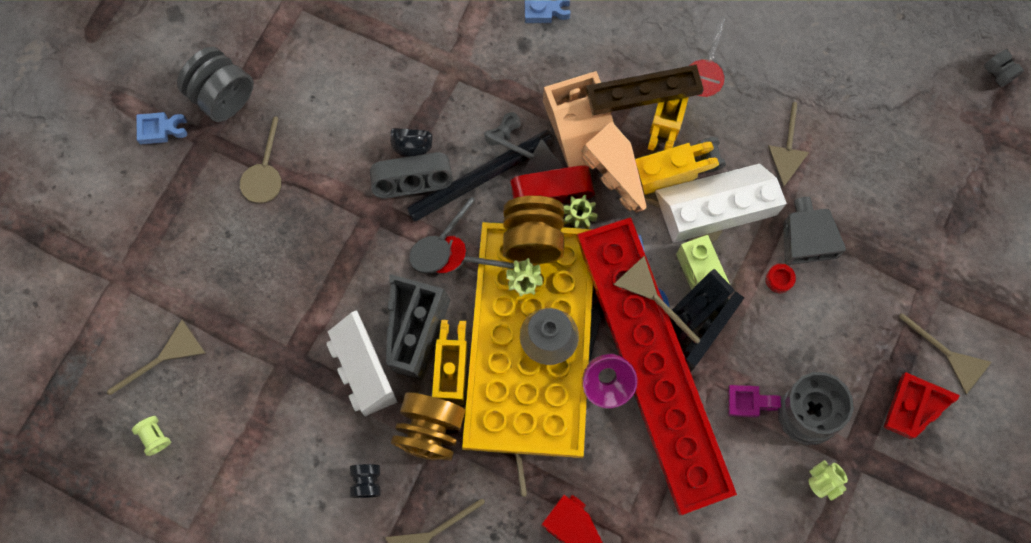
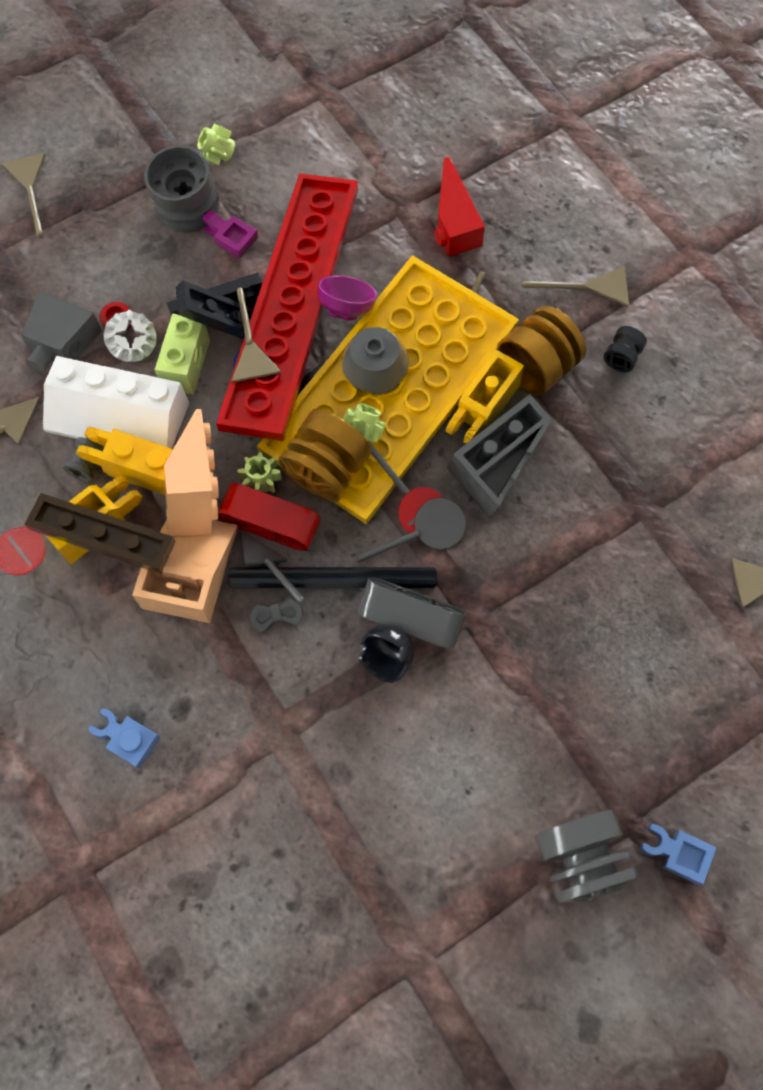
camera: 145 degrees left, 5 degrees down
dark tan piece [240,116,282,204] -> none
white slope [326,310,397,417] -> none
red wing [883,372,960,439] -> none
none -> white gear [104,310,157,362]

